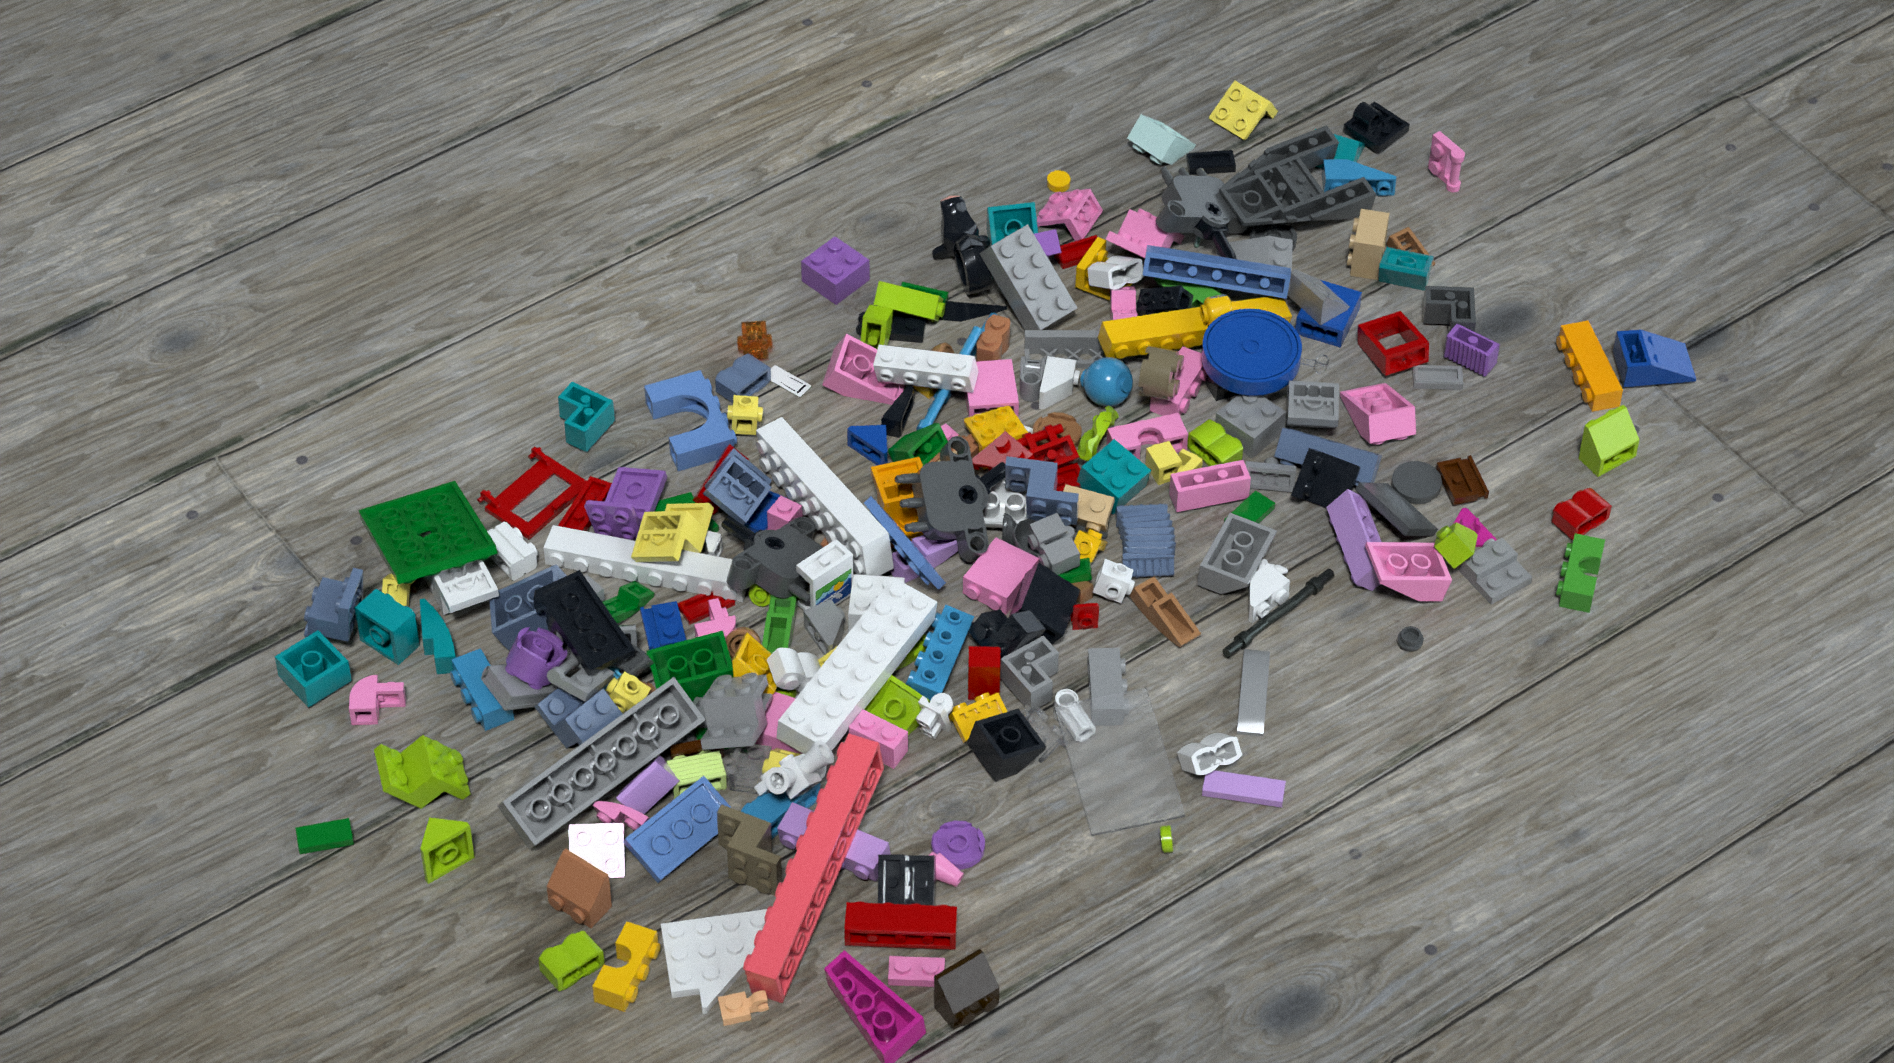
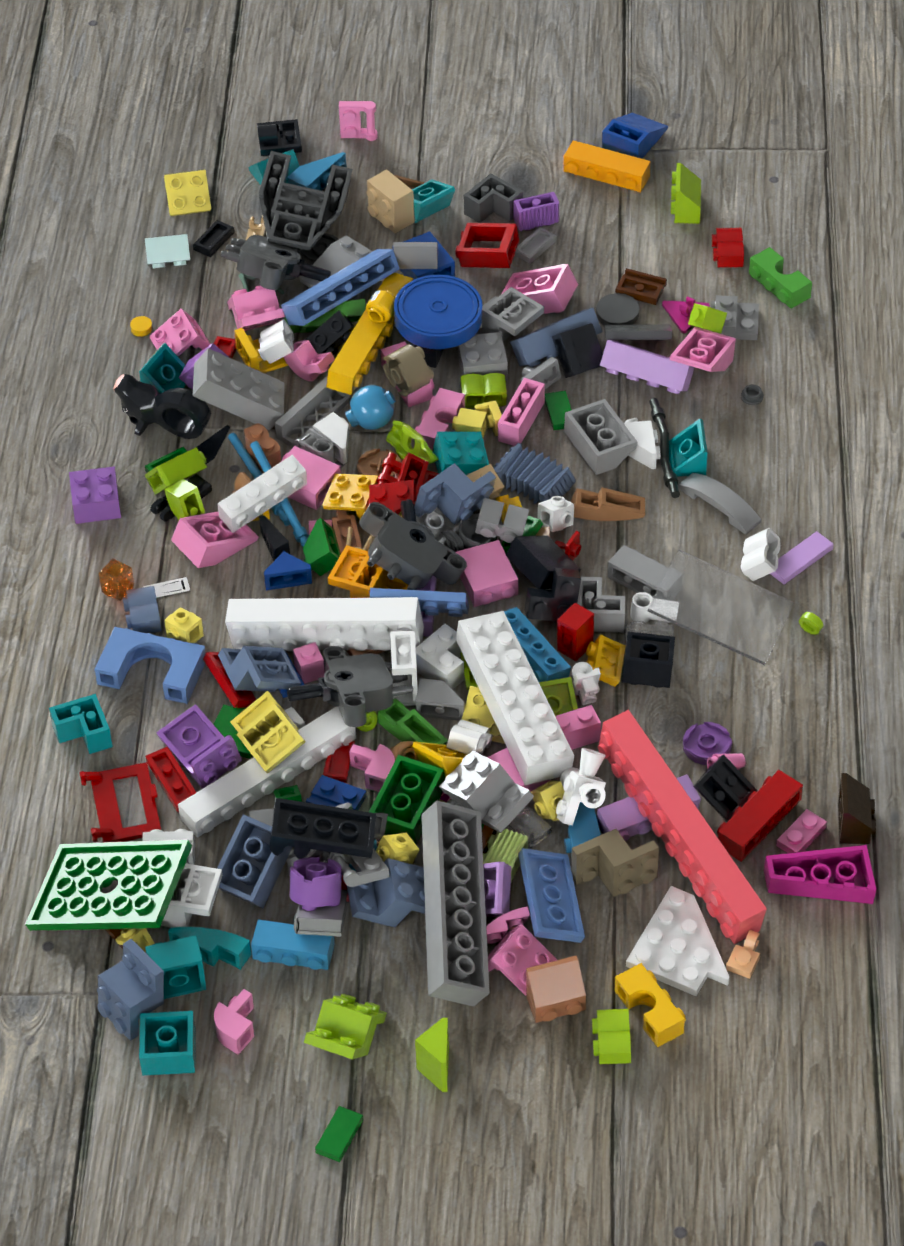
camera: 50 degrees left, 0 degrees up
none -> teal slope [669,419,708,477]

